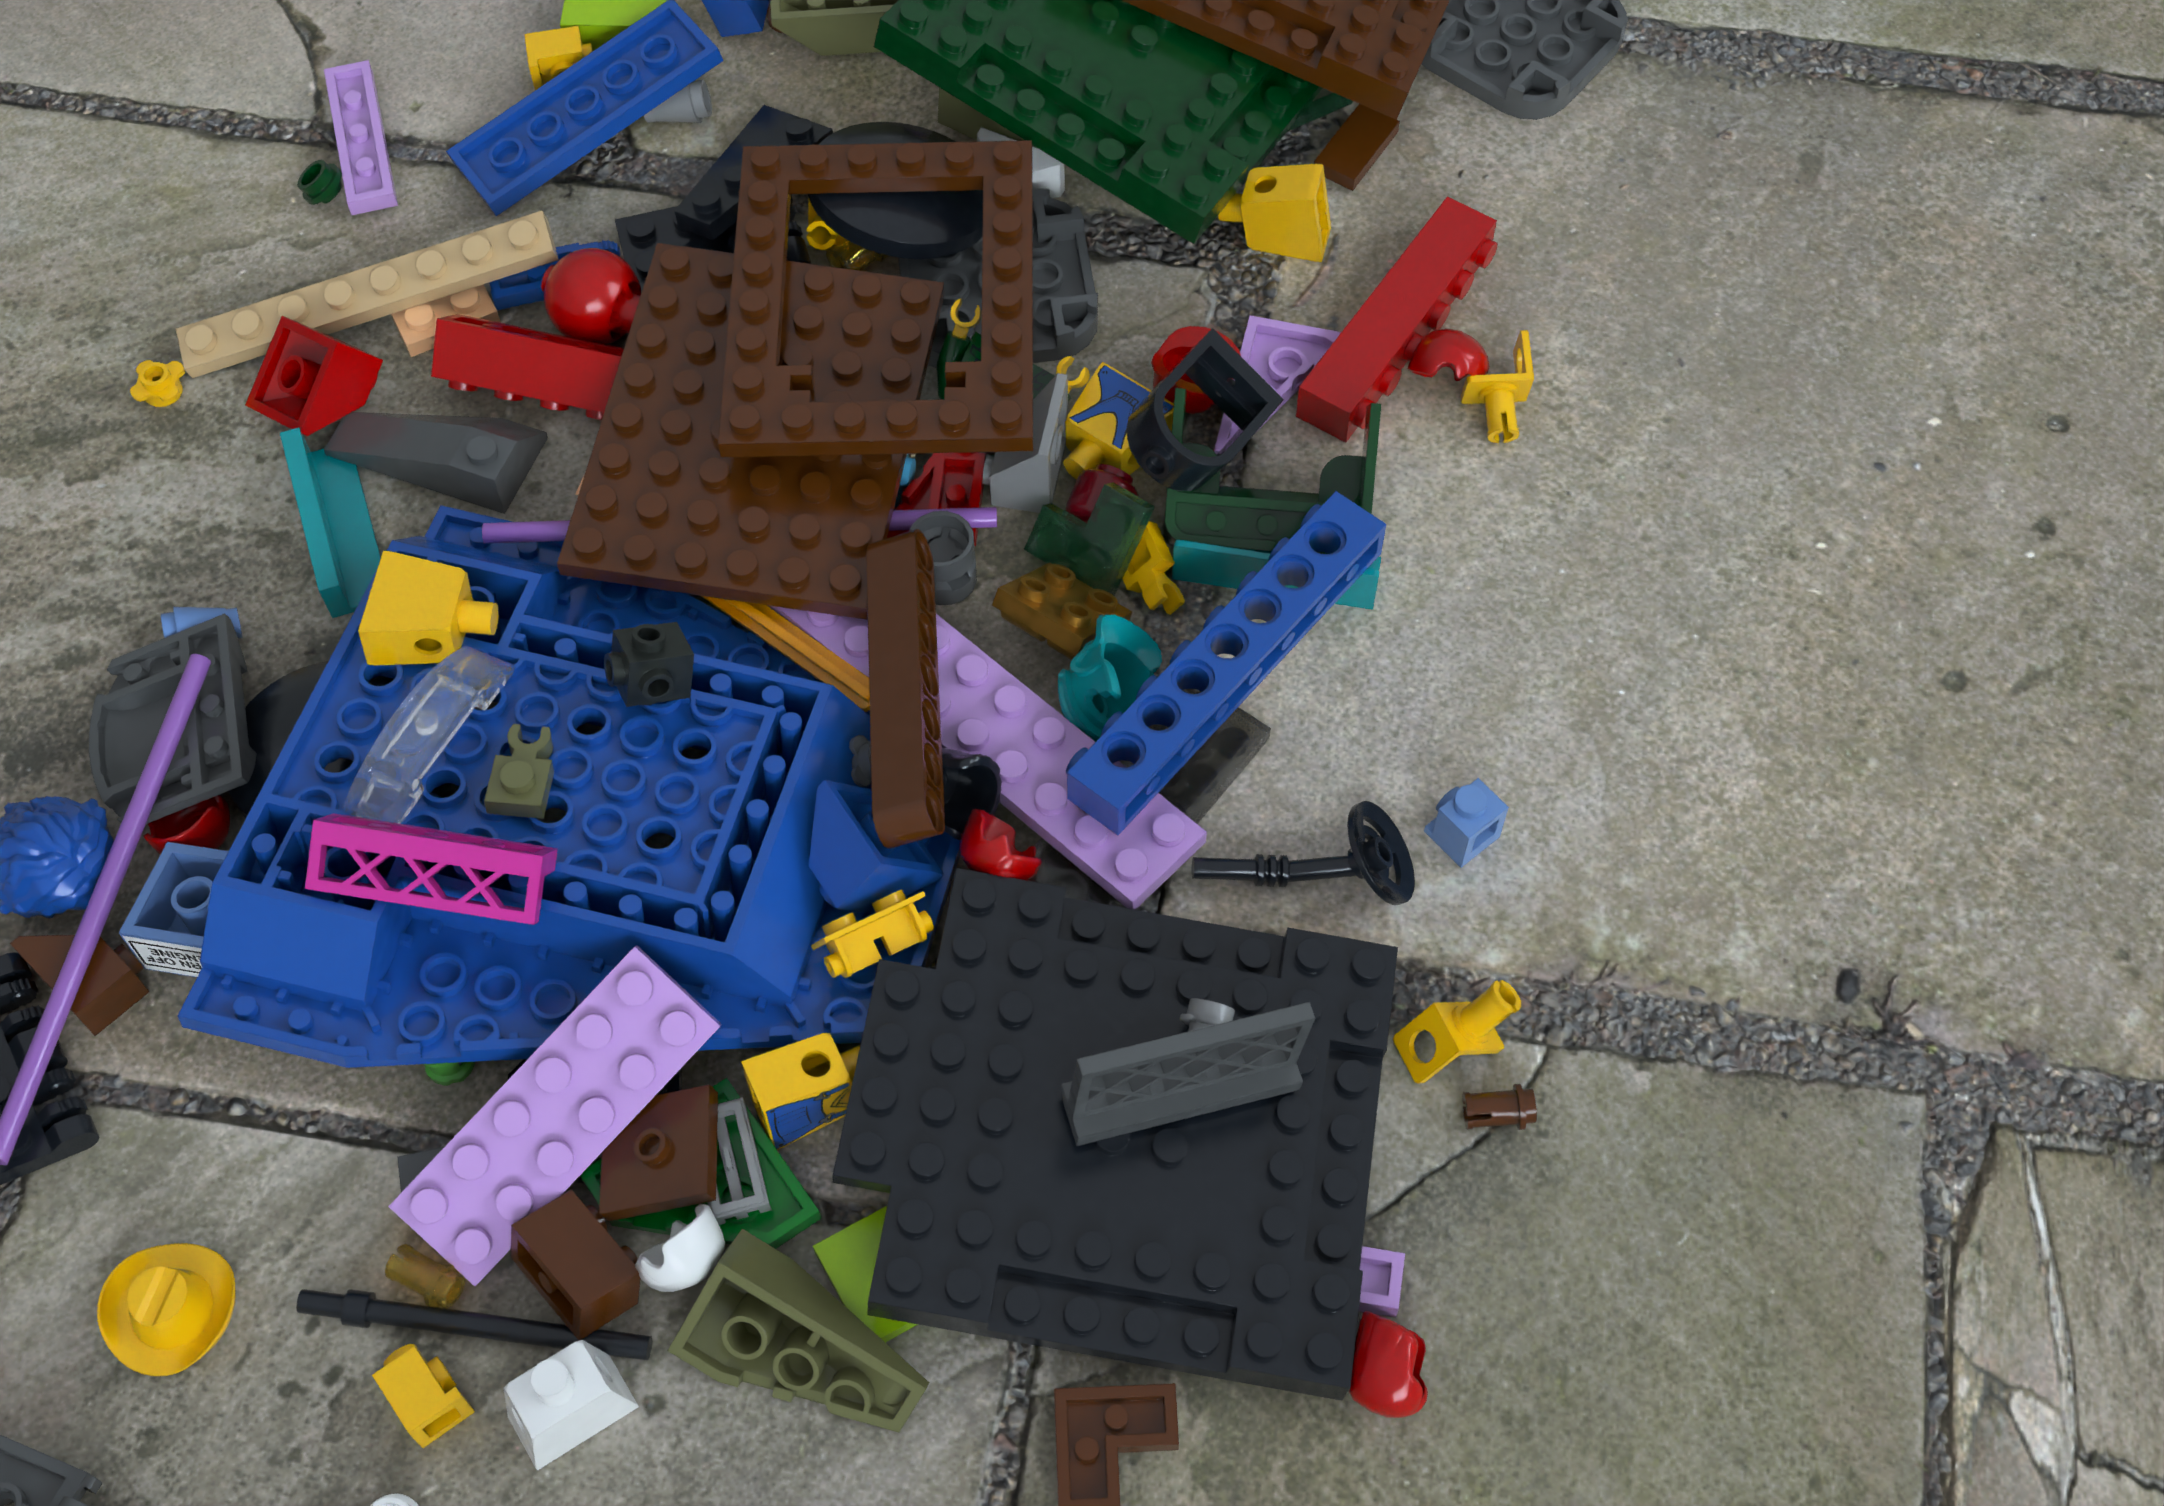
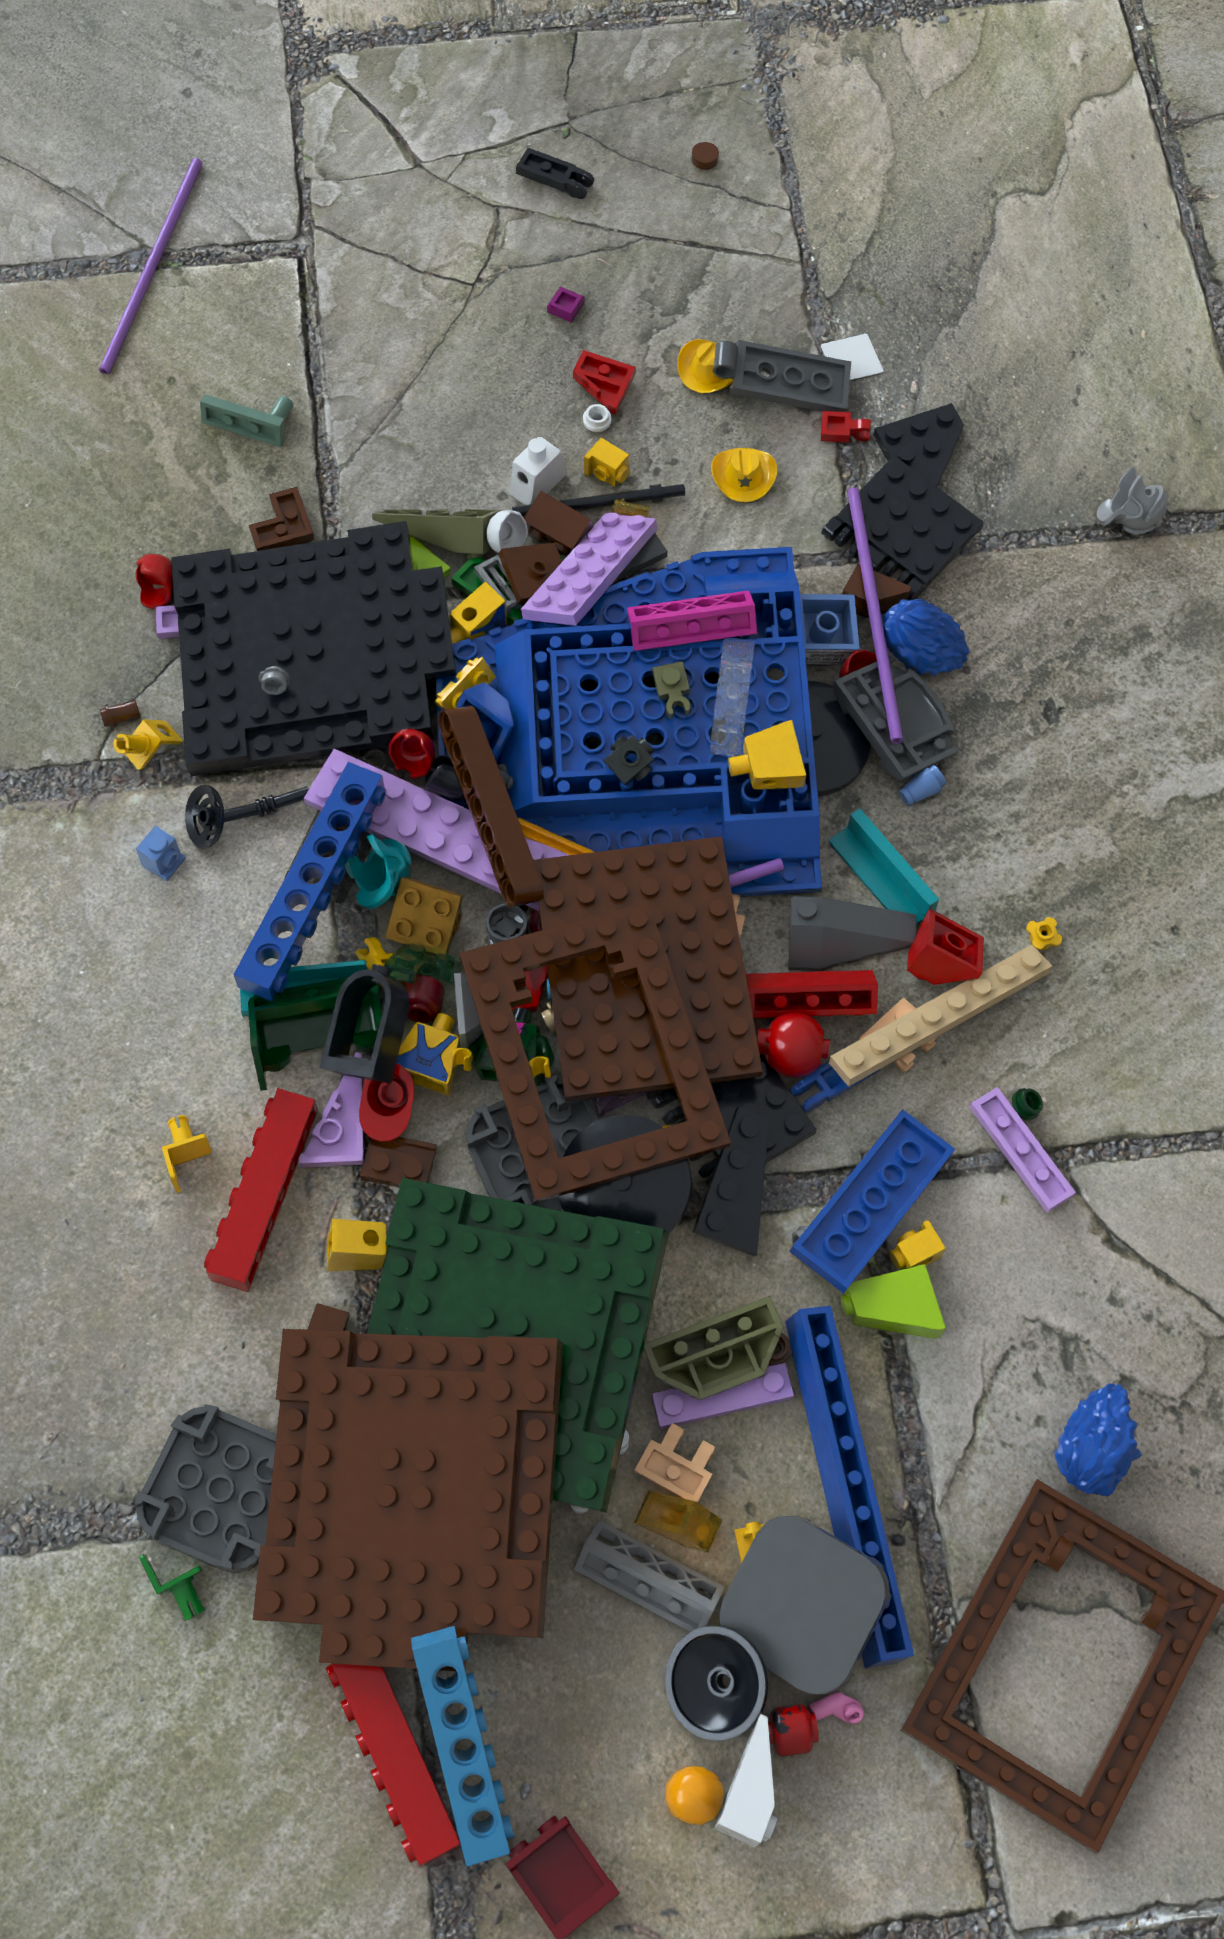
camera: 160 degrees right, 5 degrees up
dark grey fence [1060,1002,1315,1146] -> none
red hair [1407,329,1490,381] -> none
none -> reddish brown plate [360,1137,437,1187]

